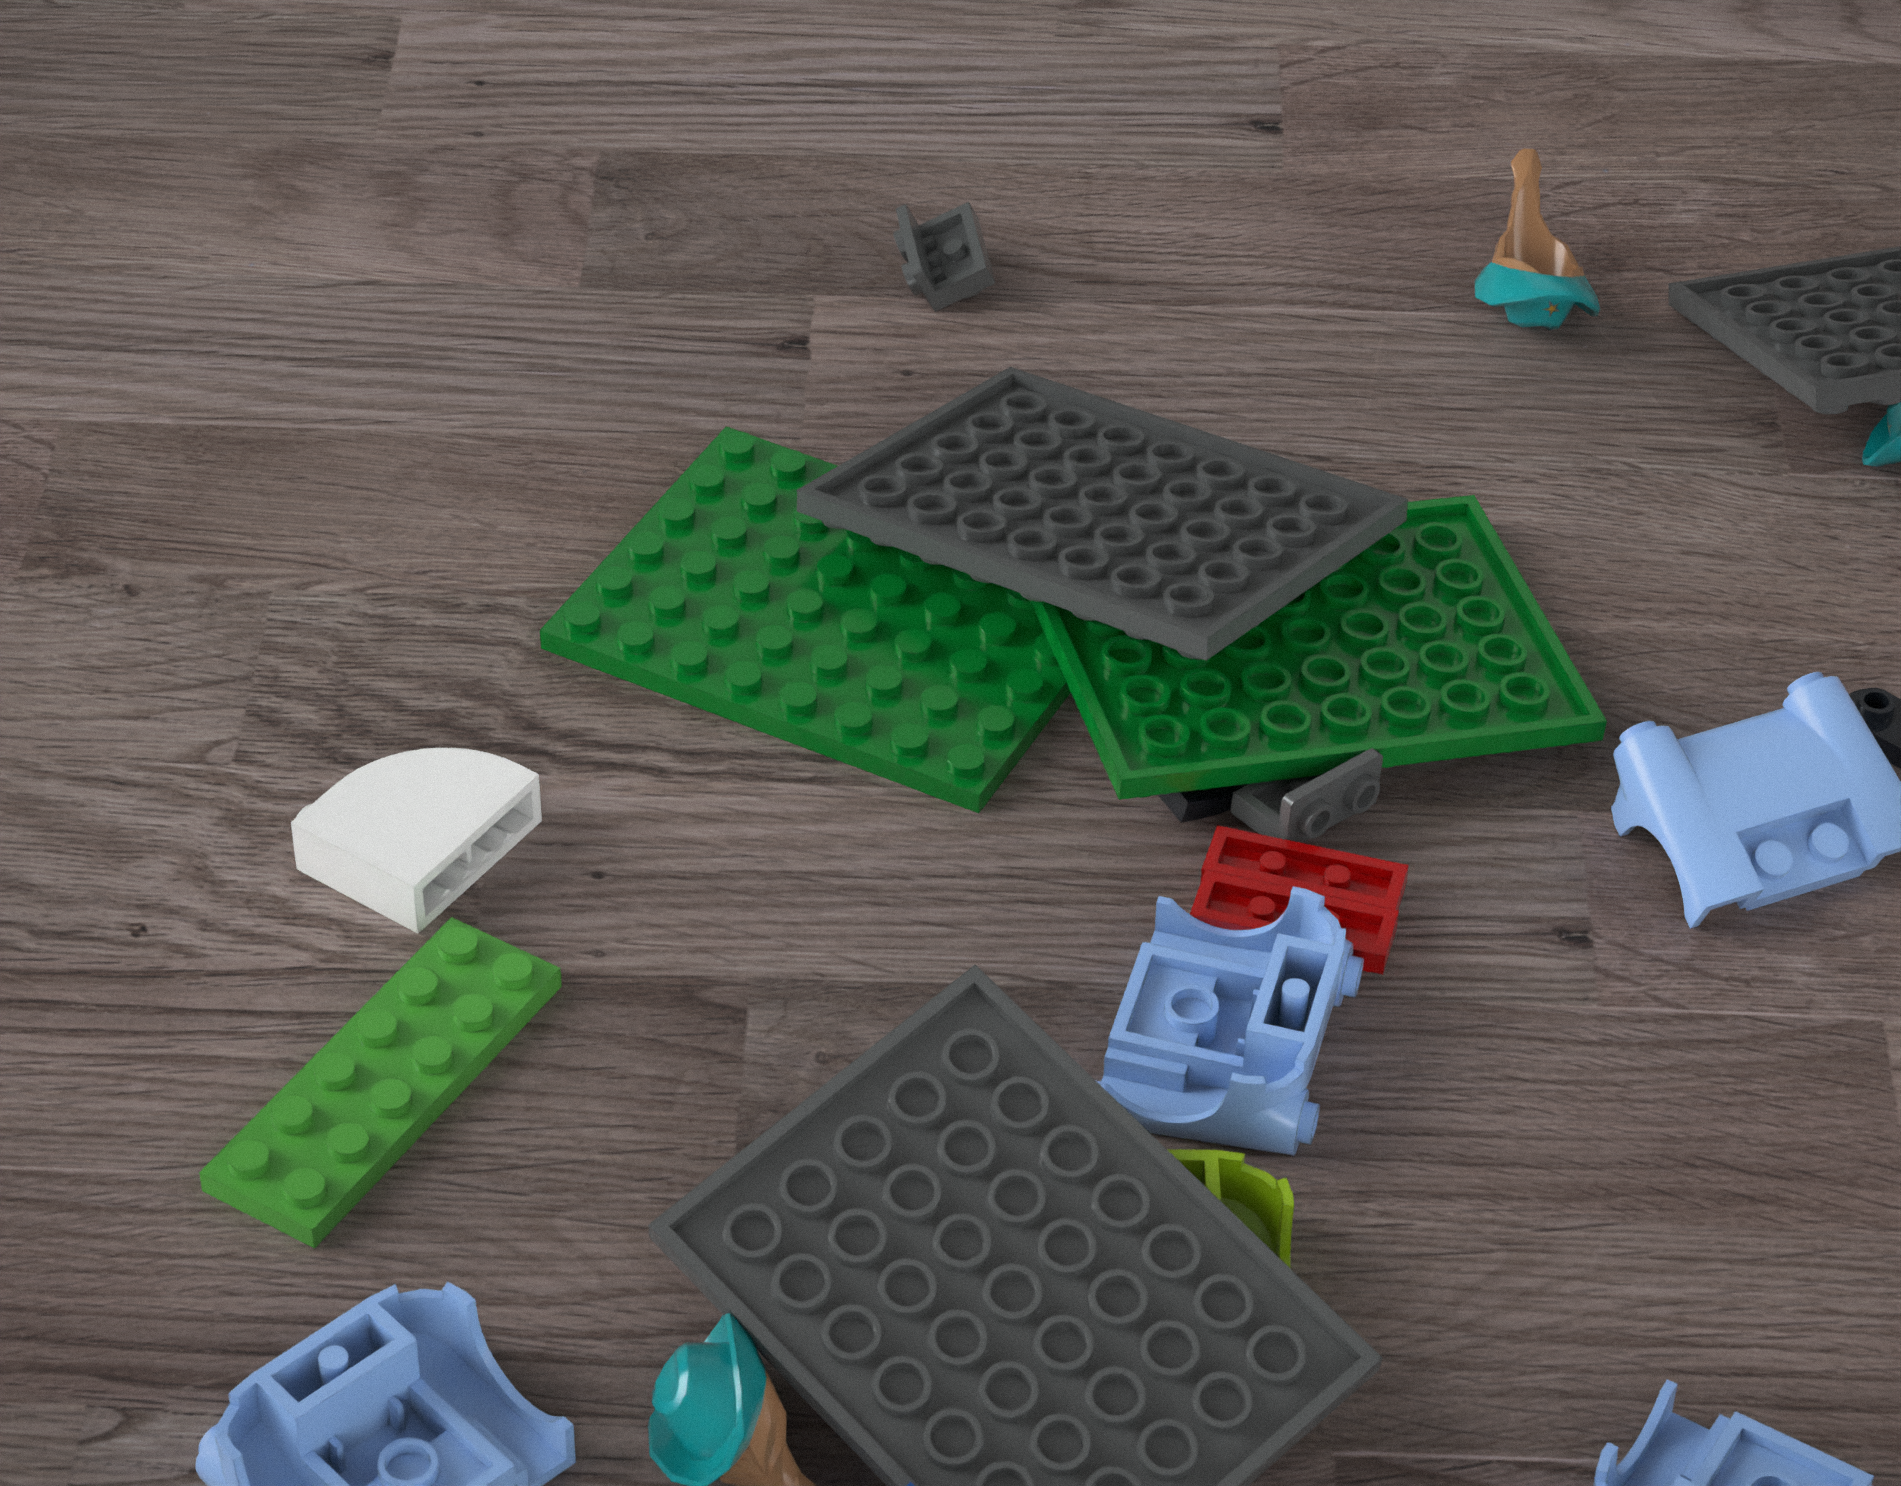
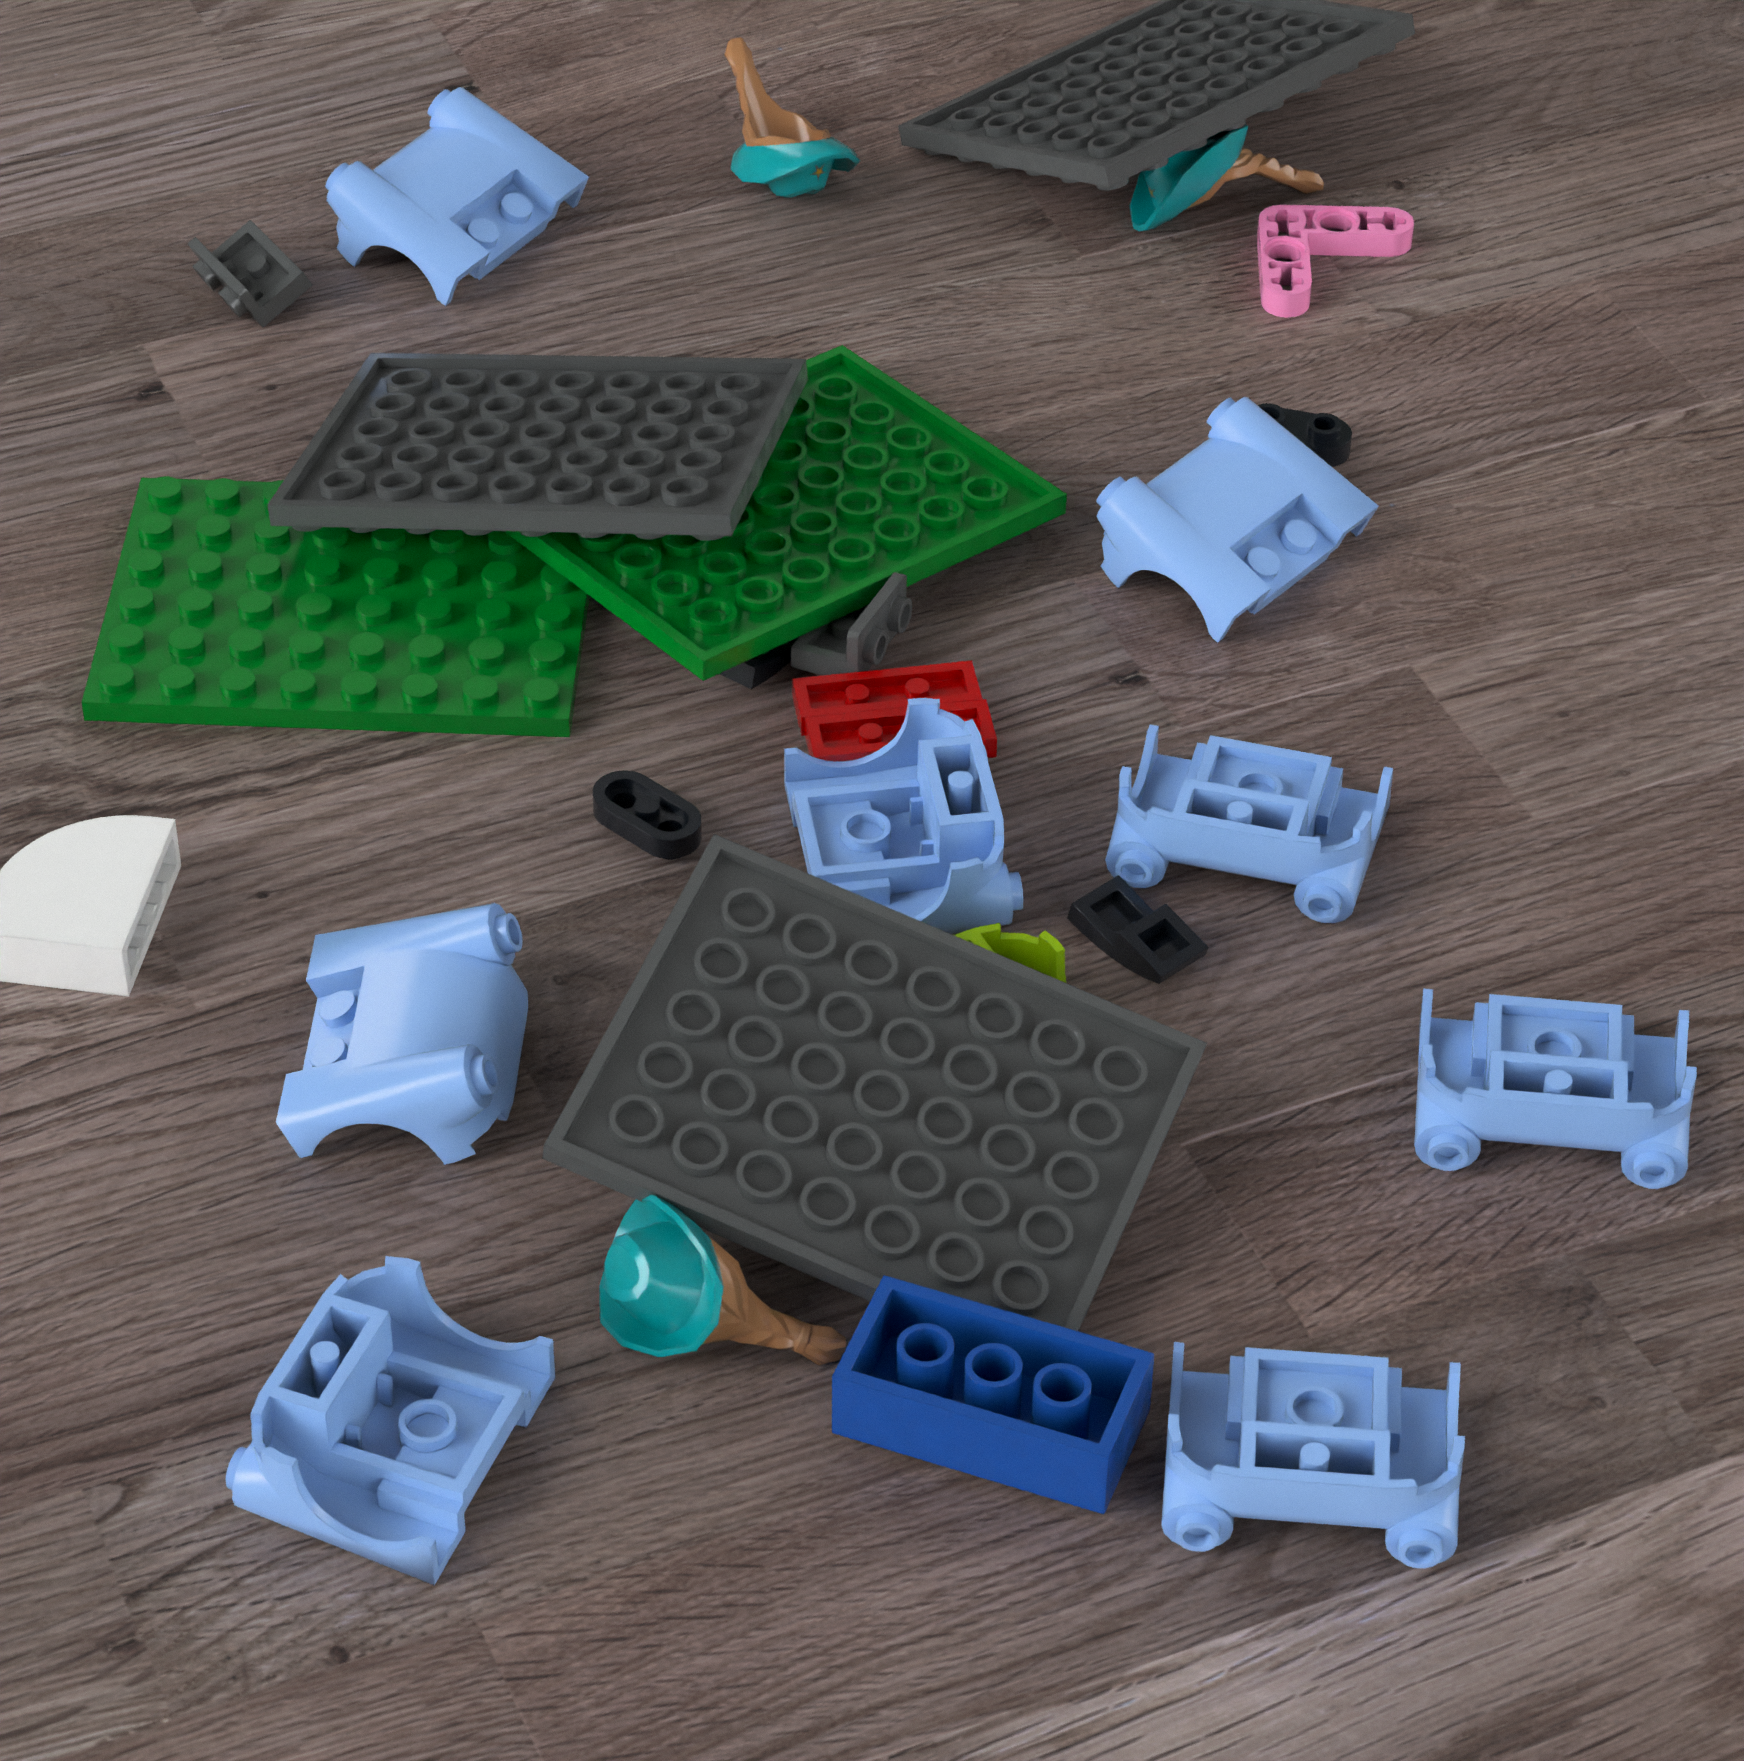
camera: 25 degrees left, 0 degrees up
bright green plate [199,917,562,1249] -> none
none -> light blue piece [276,903,528,1165]
none -> light blue piece [325,87,589,306]
none -> black plate [592,770,702,860]
none -> black slope [1067,875,1209,984]
none -> light blue piece [1105,724,1393,923]

